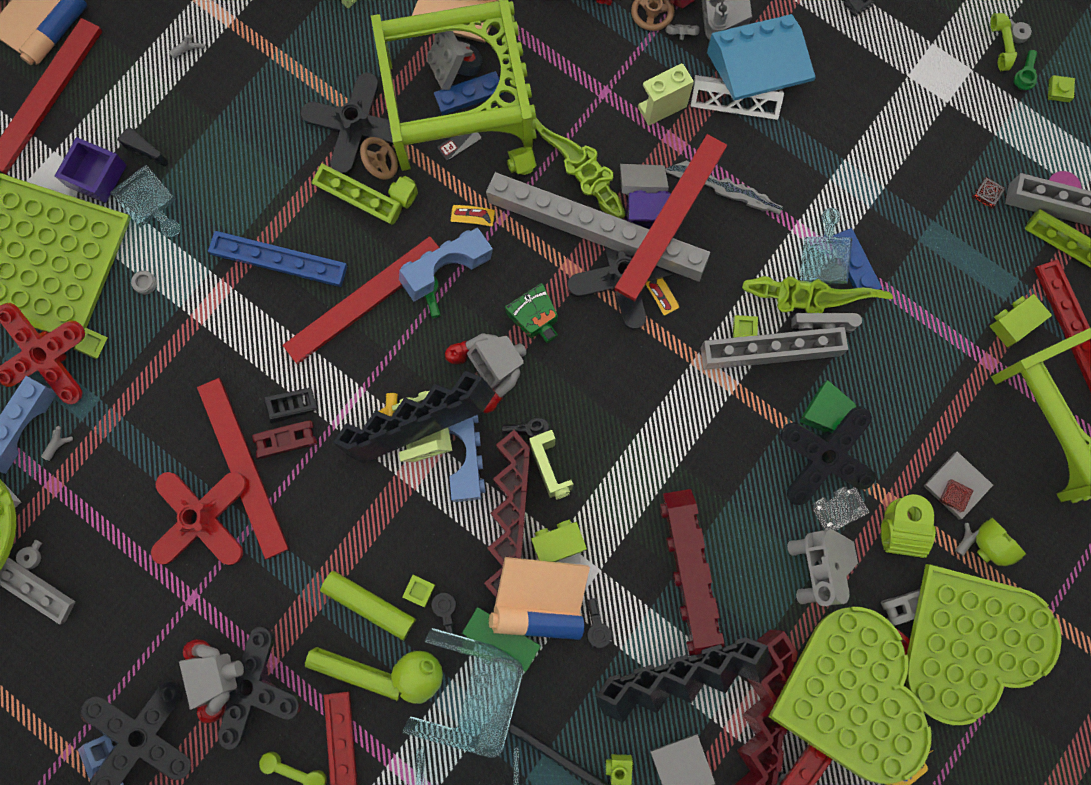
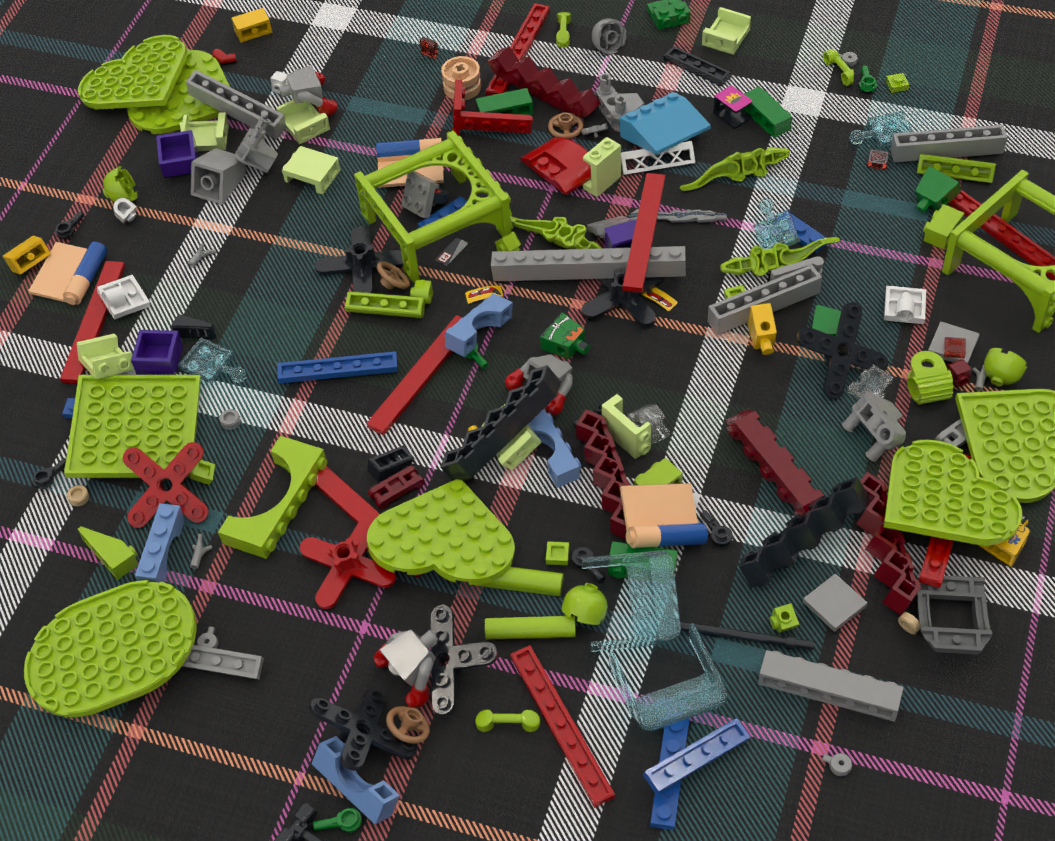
camera: 15 degrees left, 25 degrees down
none -> yellowish green panel [77,334,134,379]
none -> white plate [97,275,150,319]
none -> lime arch [218,436,327,559]
none -> lime plate [367,479,515,585]
none -> medium nougat piece [386,706,430,744]
none -> red slope [520,138,591,195]
none -> clear cylinder [627,403,670,444]
none -> lime animal [679,147,790,191]
none -> piece [713,85,752,129]
none -> green brick [743,86,792,138]
none -> yellow torso [747,303,777,355]
none -> clear light blue plate [850,111,914,148]
none -> white plate [884,286,926,324]
none -> green torso [915,166,961,214]
none -> dark red plate [946,359,972,388]

